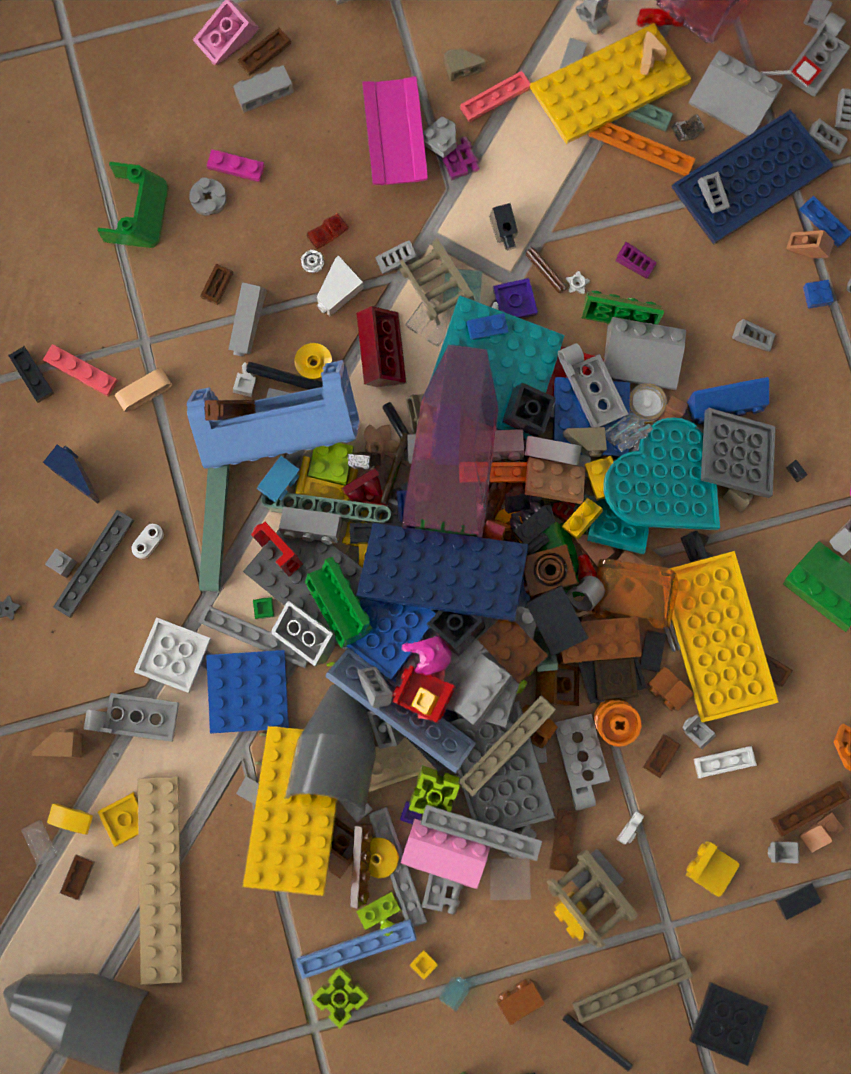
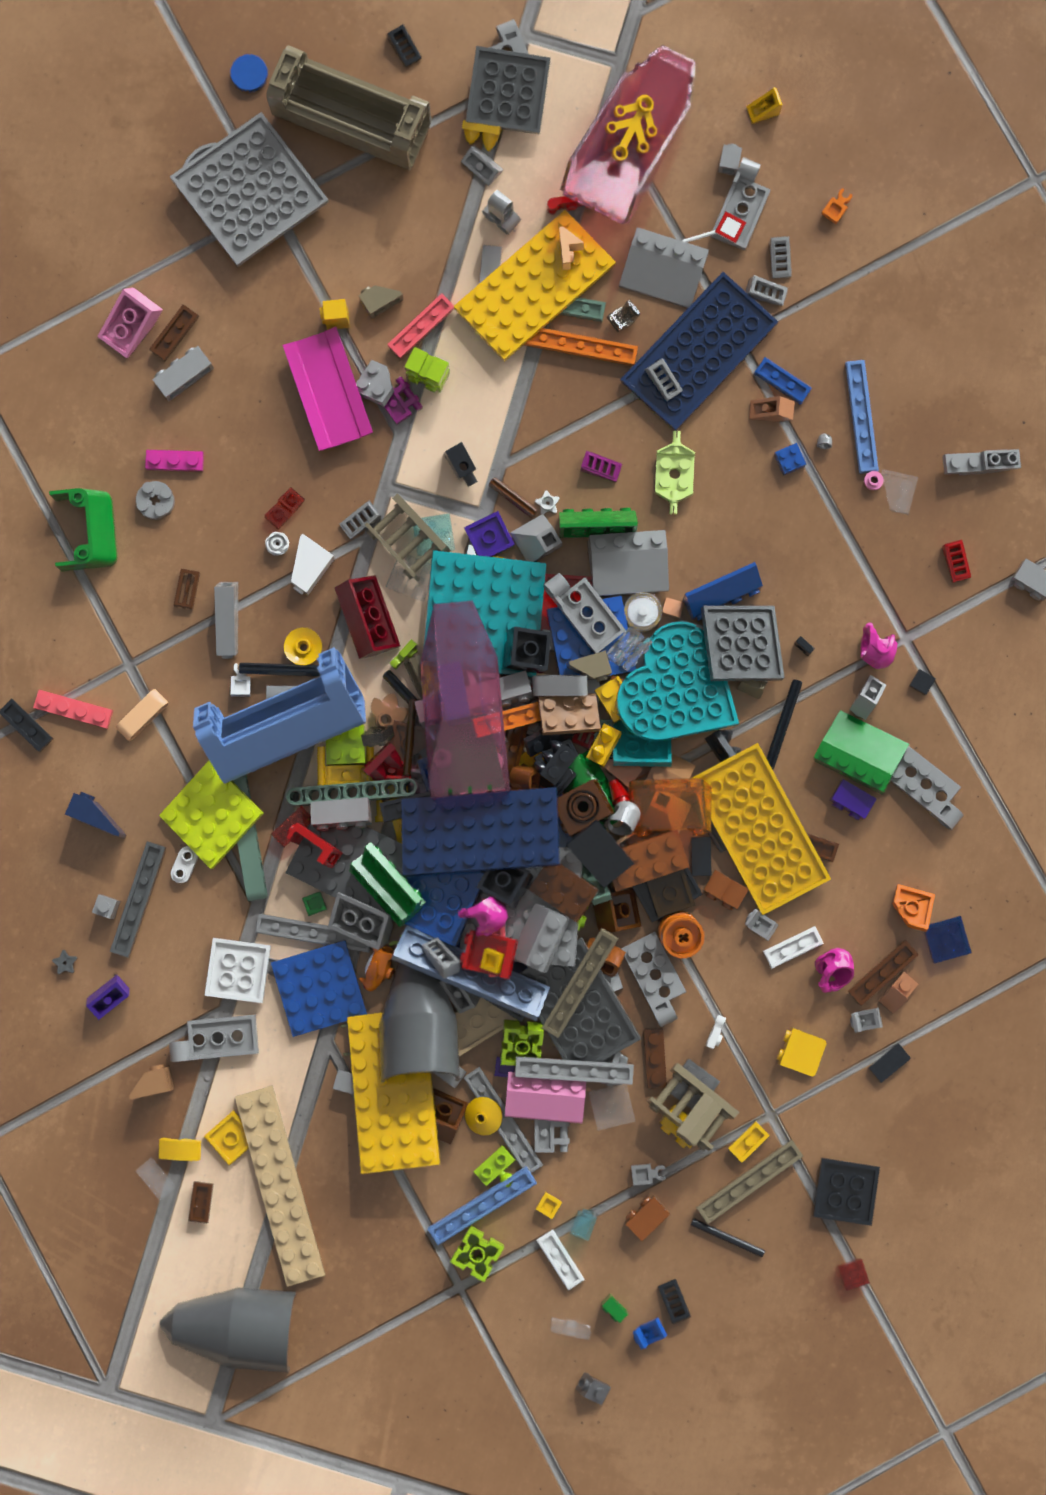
camera: 10 degrees left, 5 degrees up
reddish brown container [205,400,256,420] -> none
dark azure brick [256,456,300,502] -> none
reddish brown plate [350,823,373,908] -> none
blue plate [466,313,509,340] -> none
reddish brown plate [643,734,680,778] -> none
light grey slope [732,319,775,352] -> none
none -> dark purple brick [86,975,129,1020]
none -> neon yellow plate [159,760,264,869]
none -> clear red slope [271,806,311,847]
none -> yellow brick [320,299,350,330]
none -> orange animal [359,945,395,992]
none -> lime plate [390,639,418,670]
none -> lime brick [405,347,450,392]
none -> light grey slope [510,514,562,562]
none -> white tile [536,1229,585,1290]
none -> light grey plate [631,1164,666,1186]
none -> yellowish green plate [655,431,695,515]
none -> dark tan piece [676,1093,723,1146]
none -> yellow plate [728,1121,770,1163]
none -> black axle [766,679,803,770]
none -> dark pink helmet [814,948,854,993]
none -> dark purple brick [829,779,876,821]

